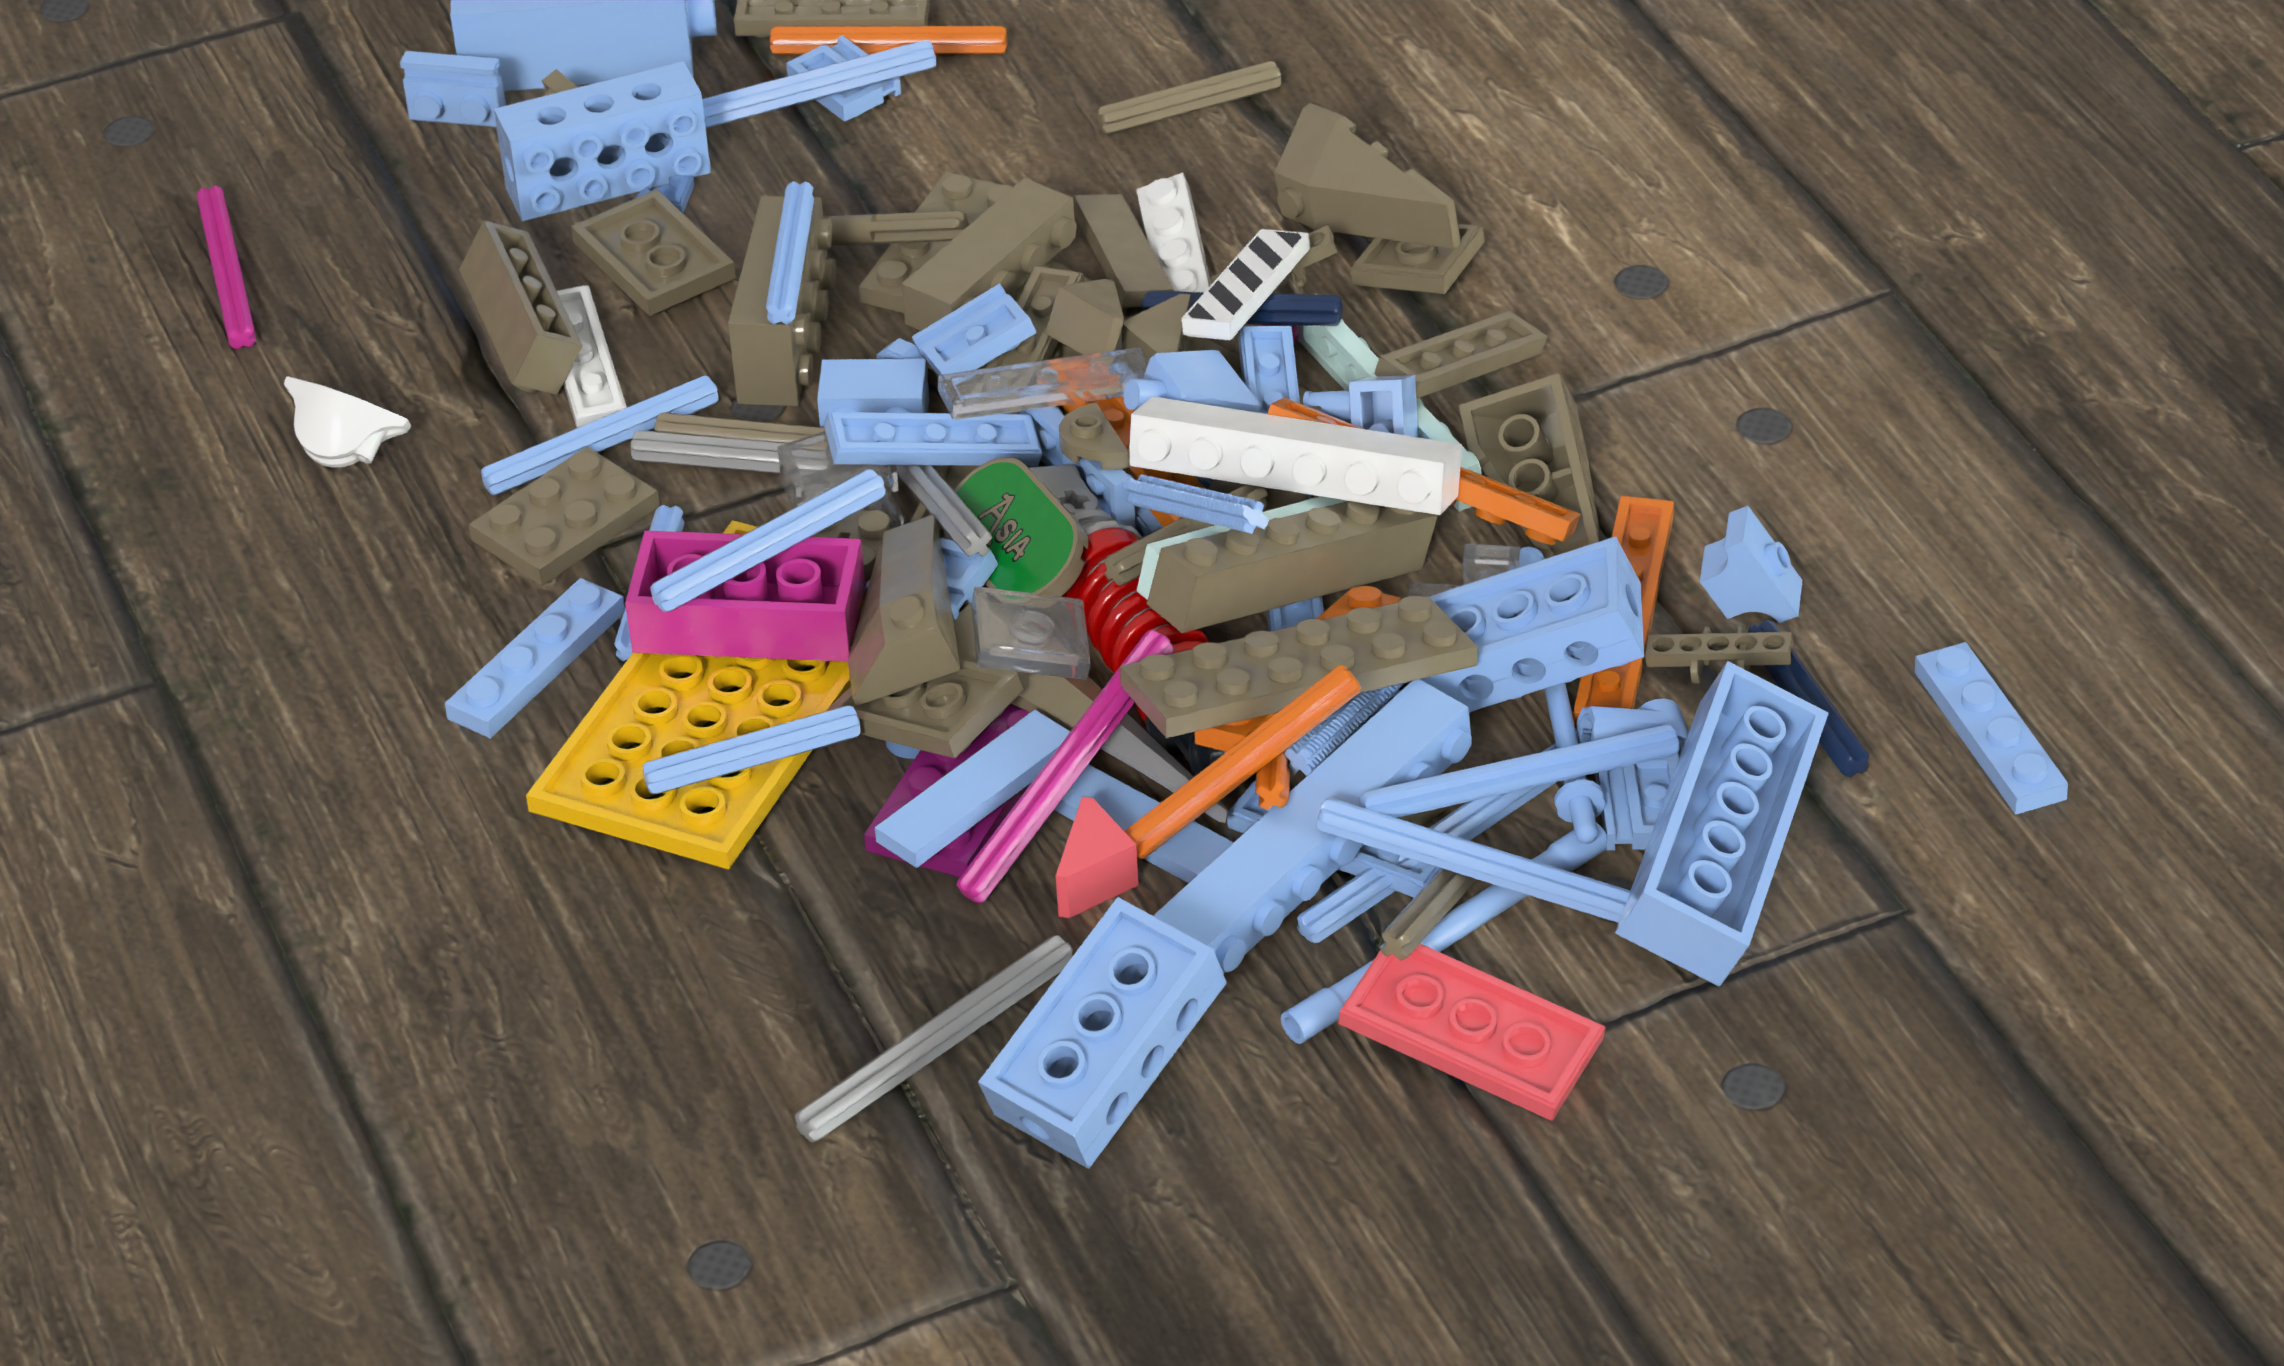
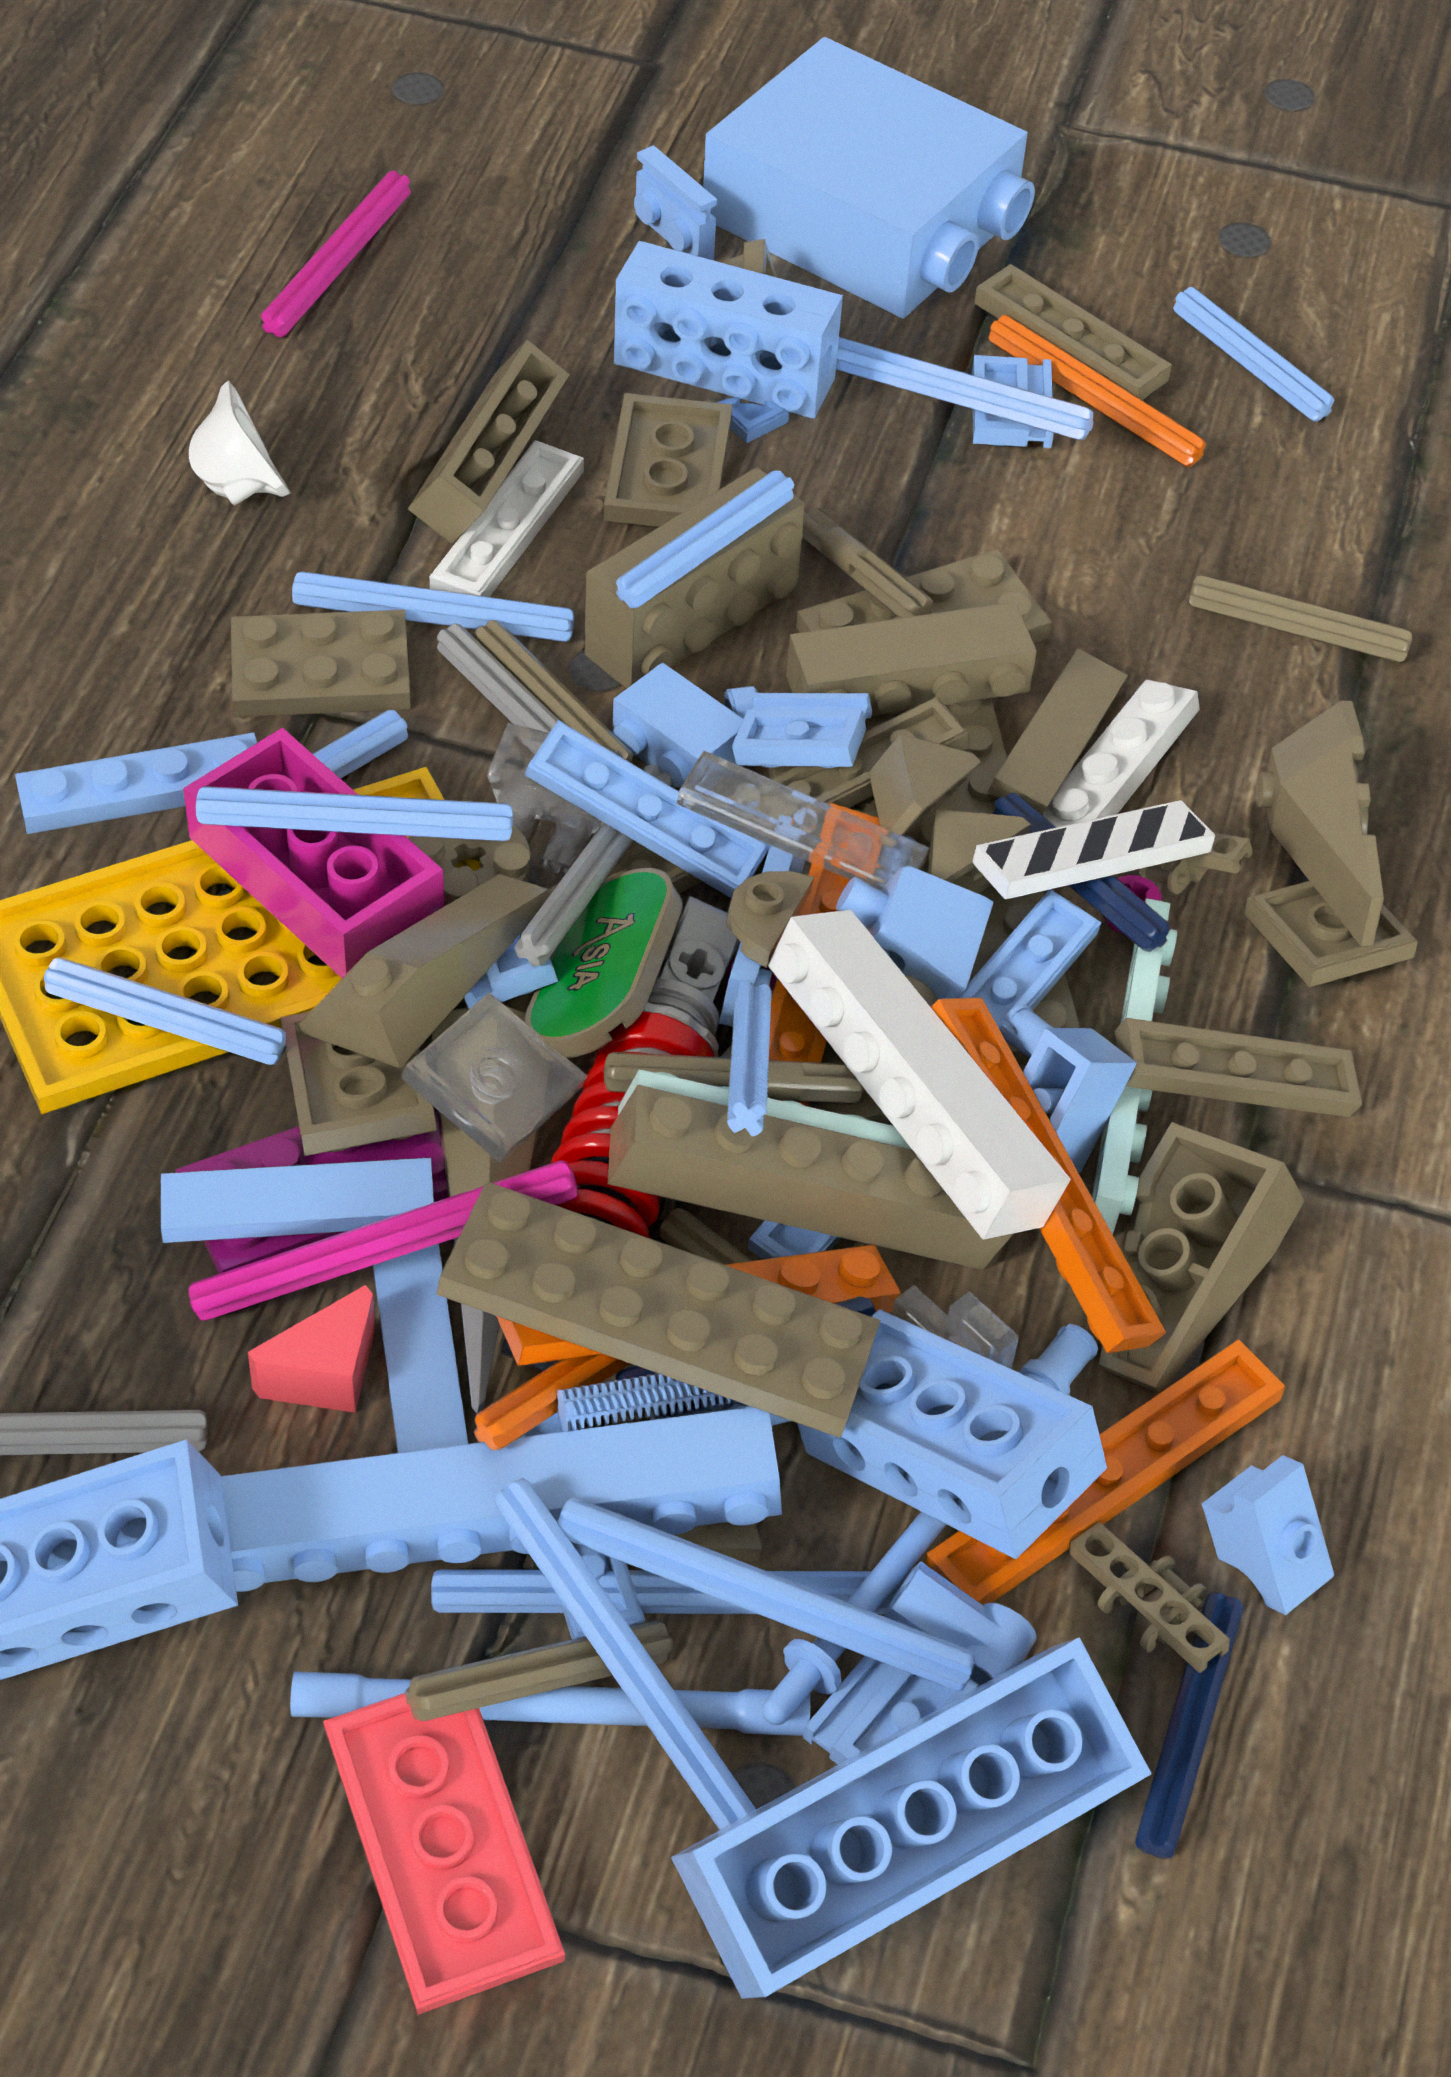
camera: 35 degrees right, 10 degrees up
orange axle [1124,665,1361,859] -> none
light blue plate [1914,642,2068,815] -> none

